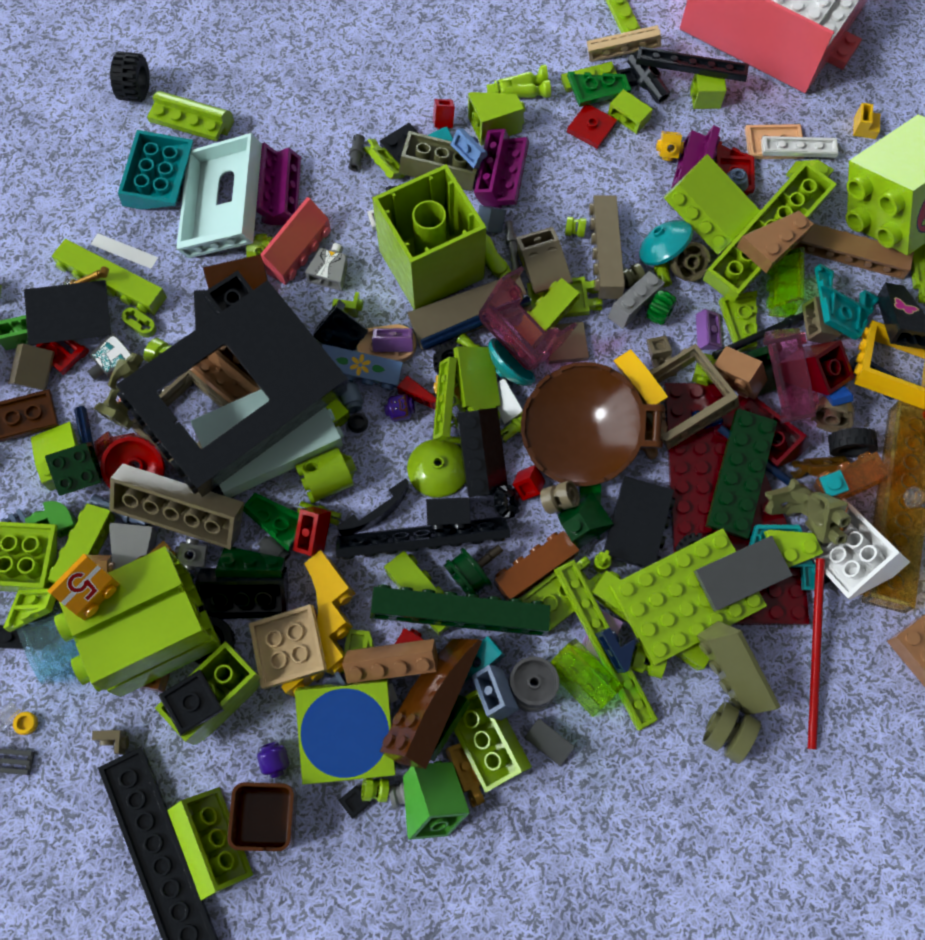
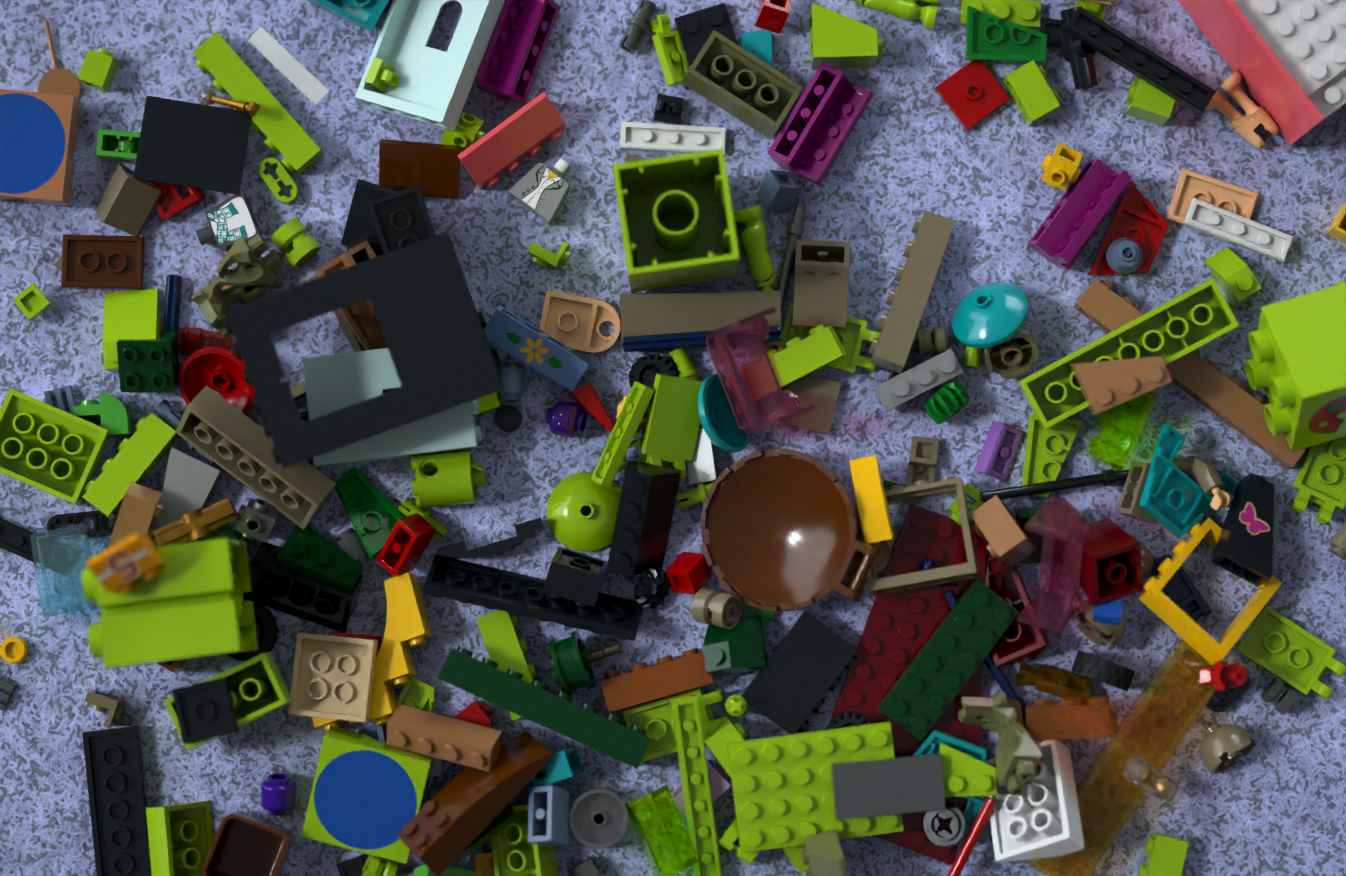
camera: 25 degrees right, 15 degrees up
lime wing [3,588,56,632] -> none
black bracket [313,299,368,351] -> none
medium lavender slope [372,328,413,352] -> none
medium blue tile [450,128,488,168] -> none
lime wheel [565,216,586,238] -> none
dark blue slope [596,628,636,673] -> none
lime slope [663,154,760,255] -> none
teal plate [819,470,849,497] -> none
none -> lime tile [364,57,400,93]
none -> black gear [923,803,967,847]
none -> dark tan arm [1172,456,1231,510]
none -> light nougat piece [1205,70,1279,149]

